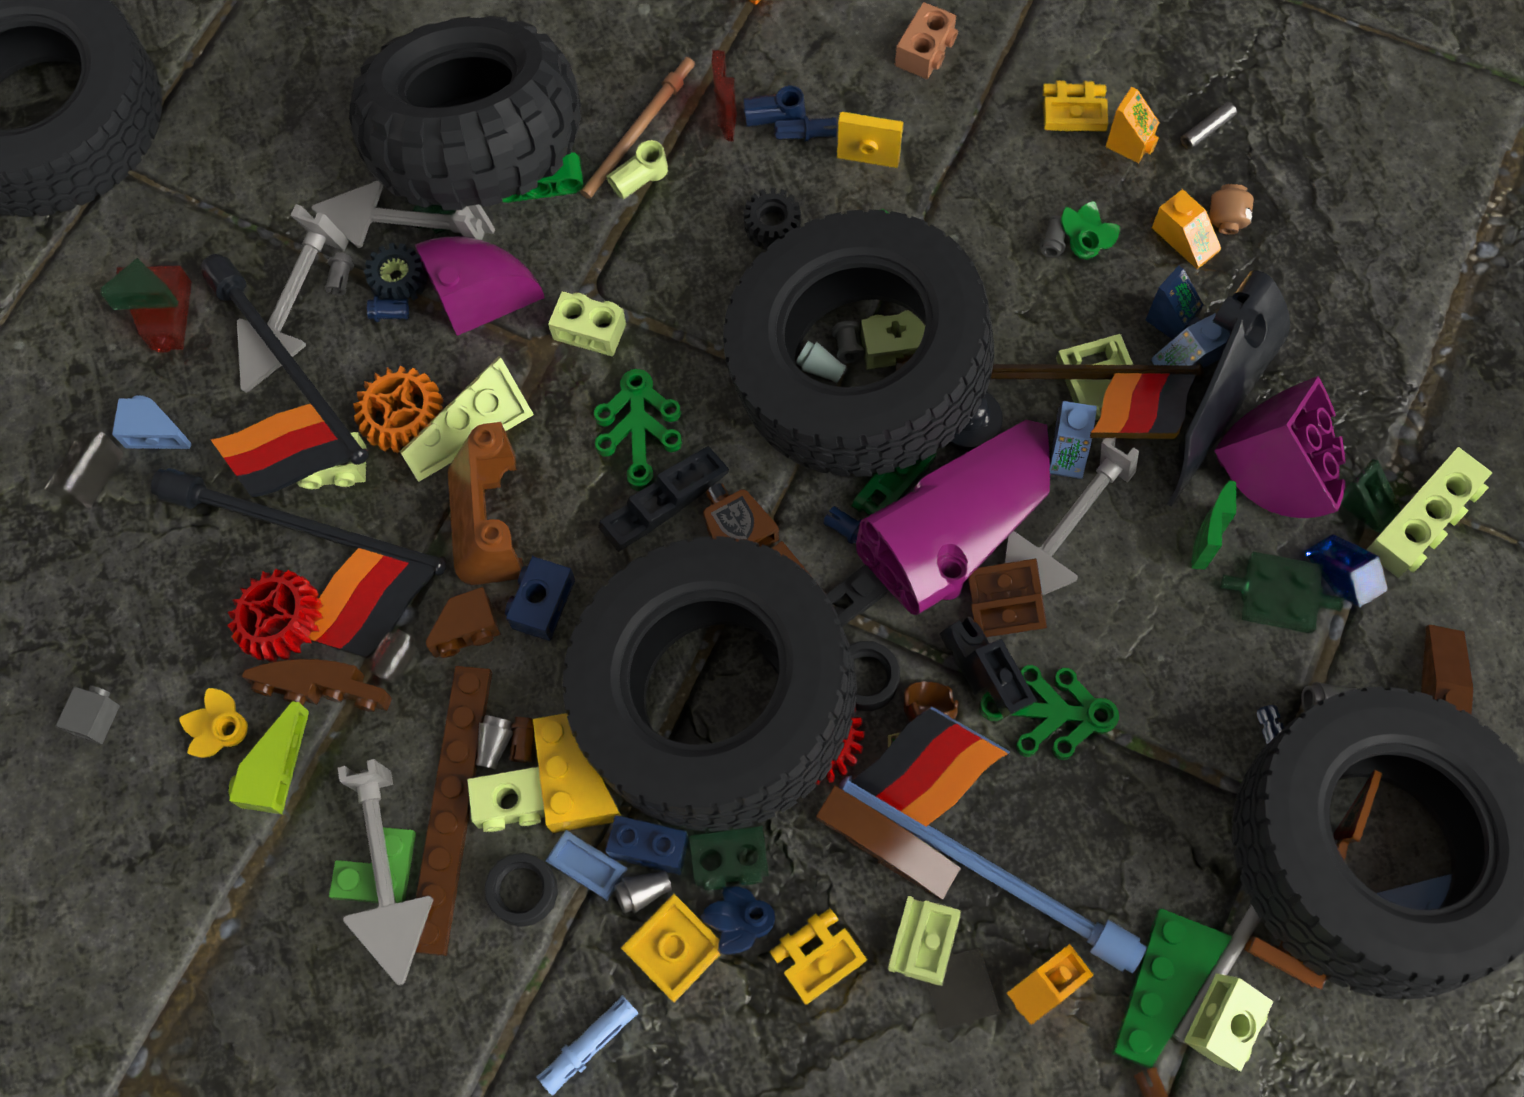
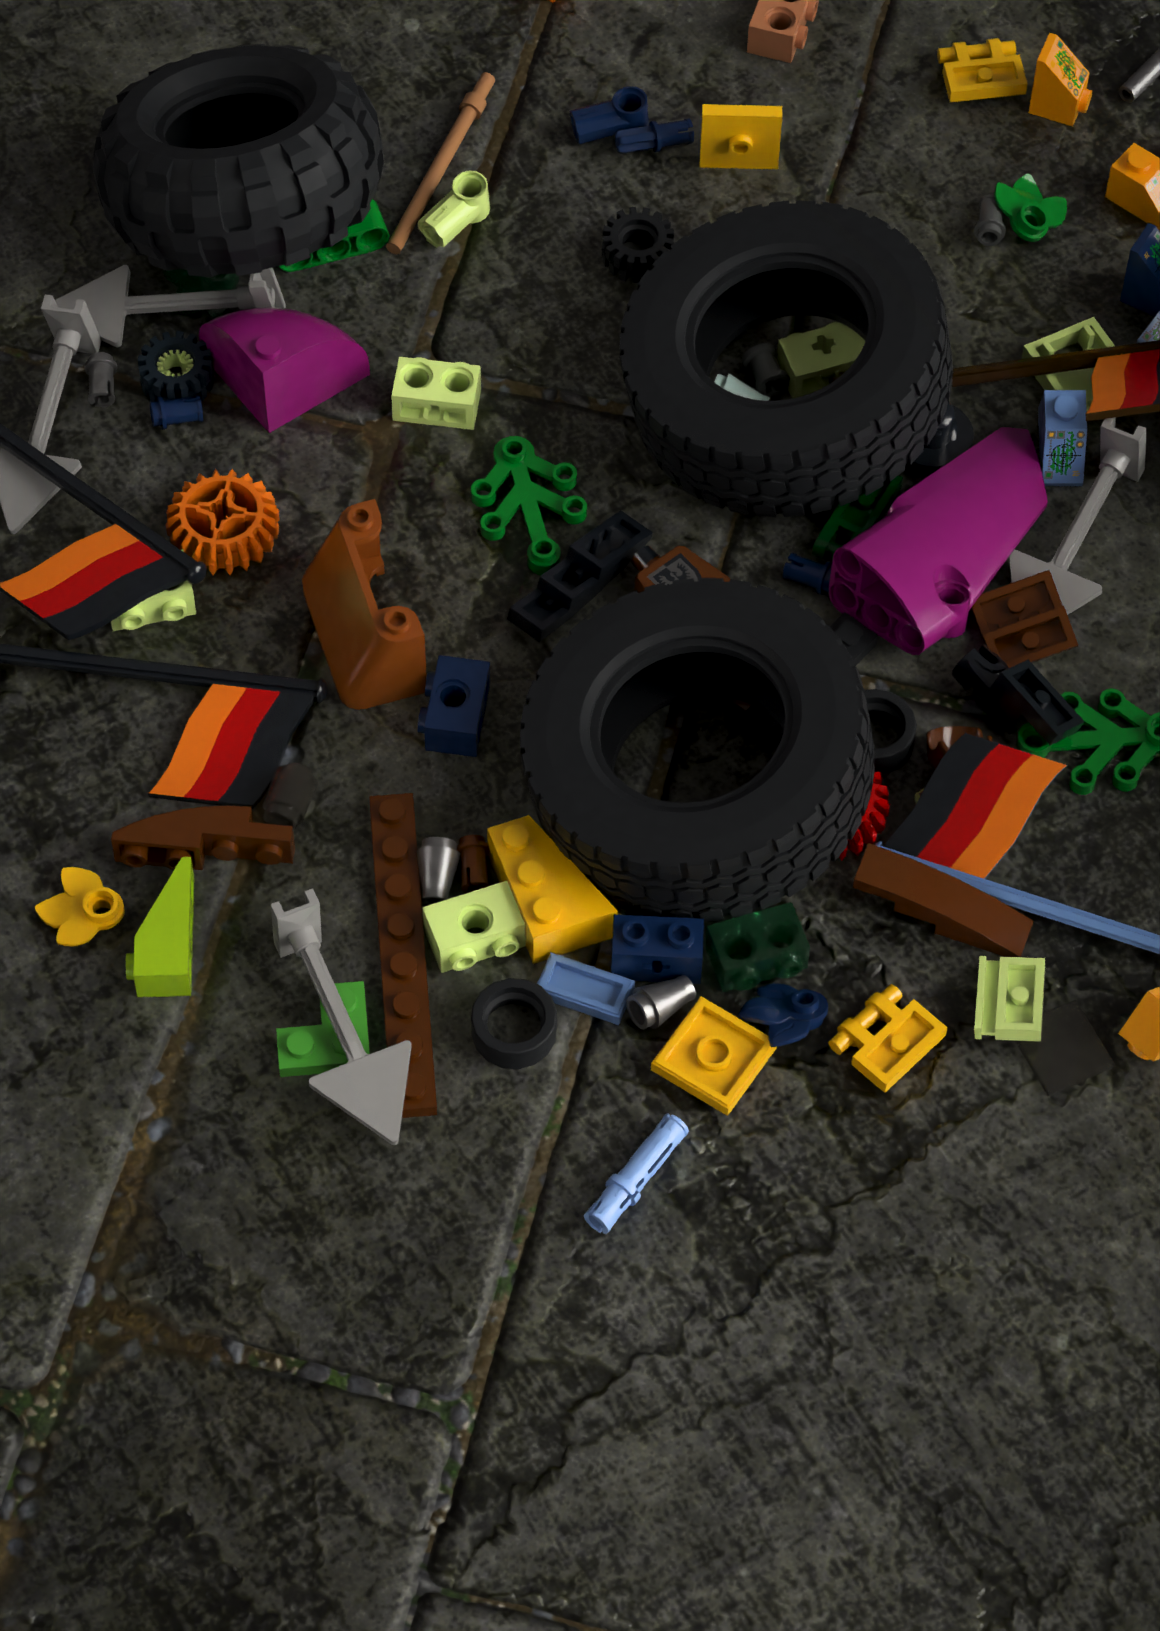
camera: 15 degrees left, 10 degrees down
red gear [227,569,323,662] -> none
yellowish green wing [400,356,534,482] -> none
reddish brown slope [426,587,501,658] -> none
clear red slope [712,50,737,142] -> none

